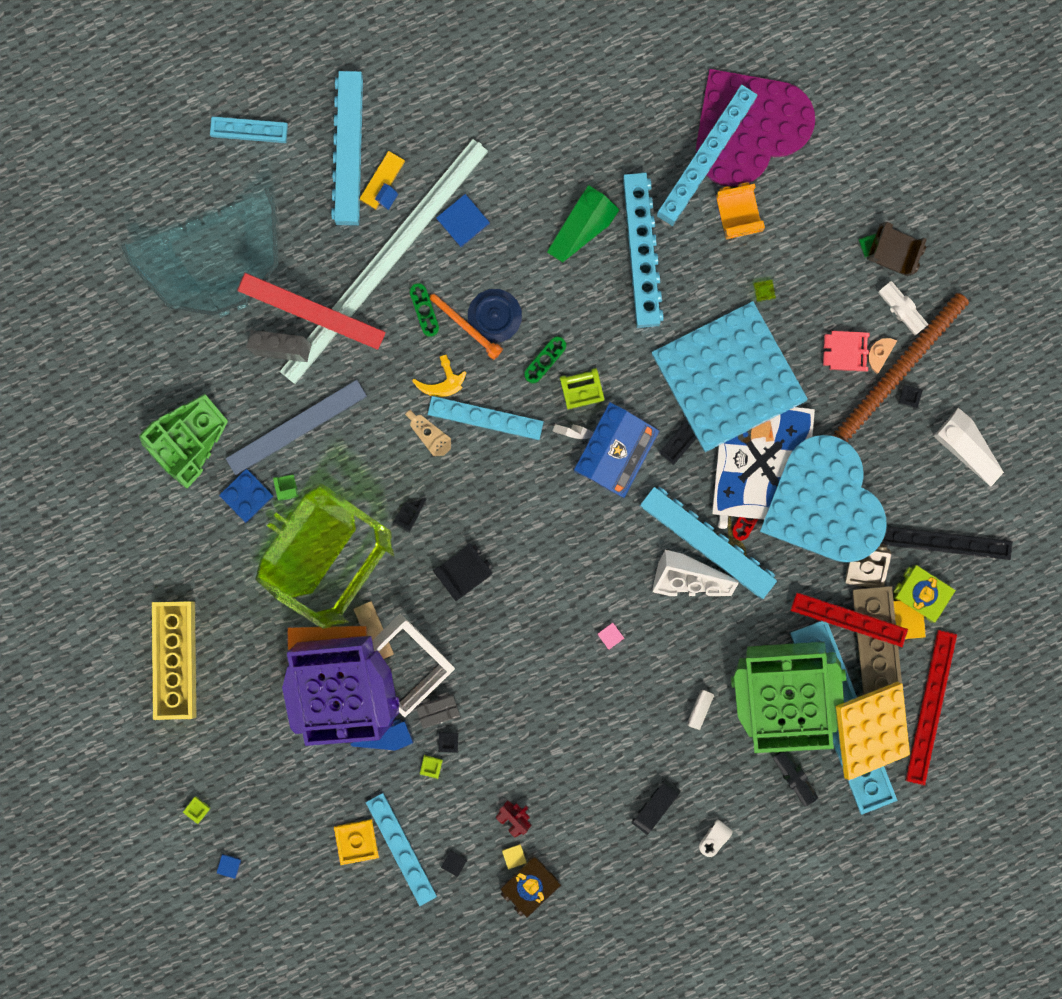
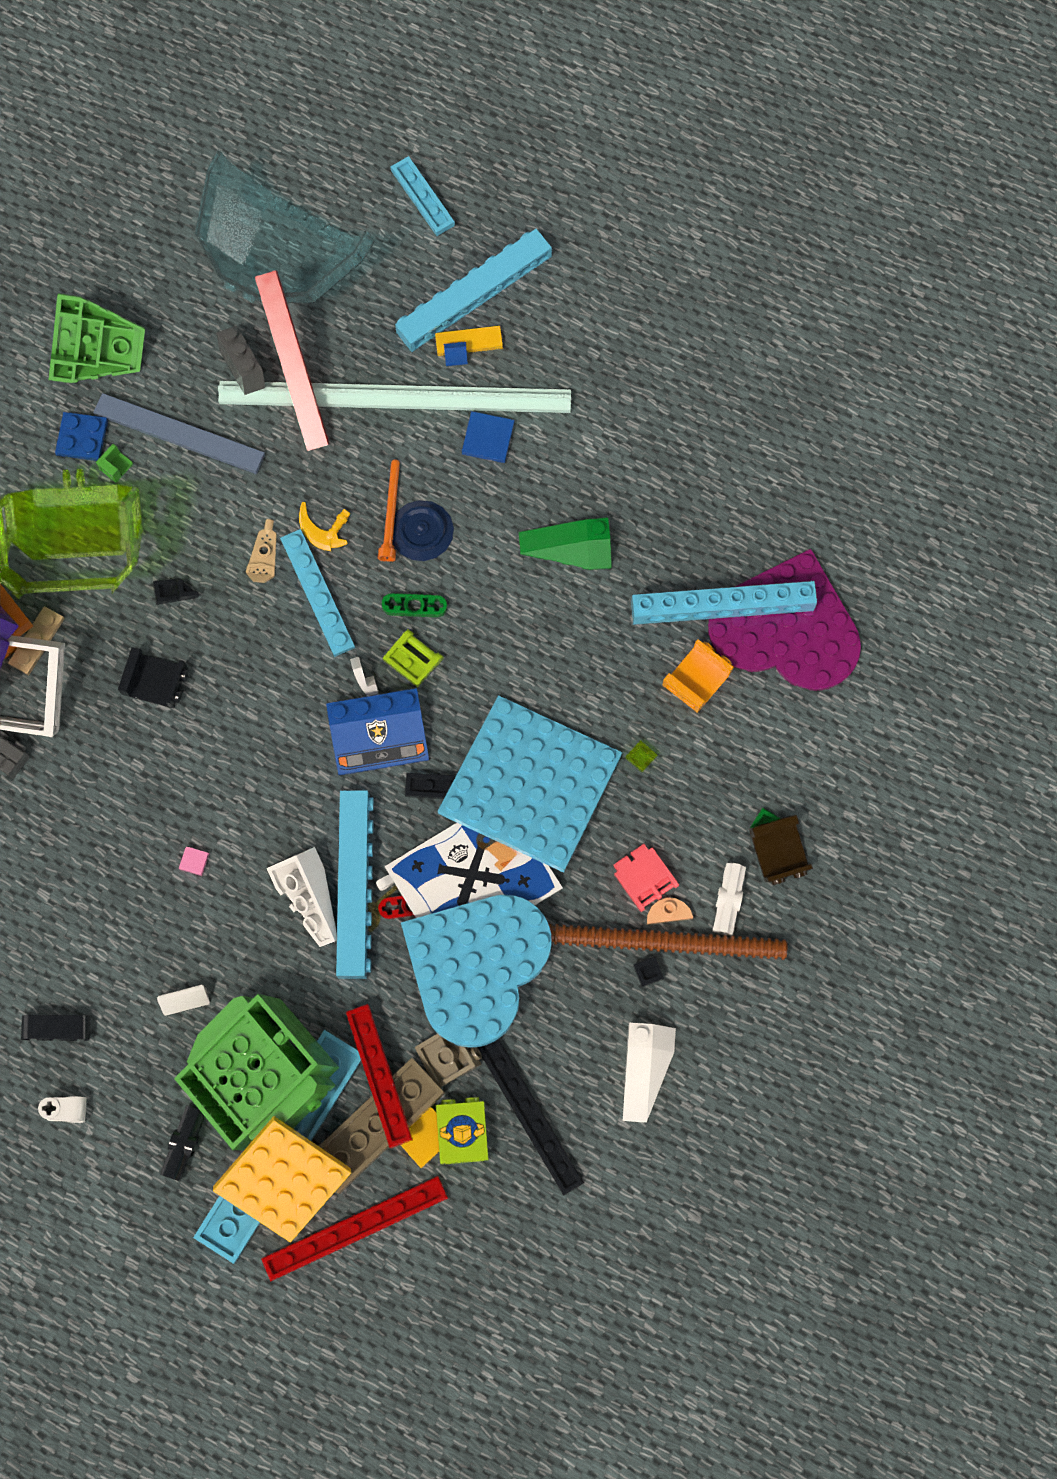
camera: 55 degrees right, 10 degrees down
green beam [410,283,439,337] -> none
medium azure brick [623,173,663,328] -> none

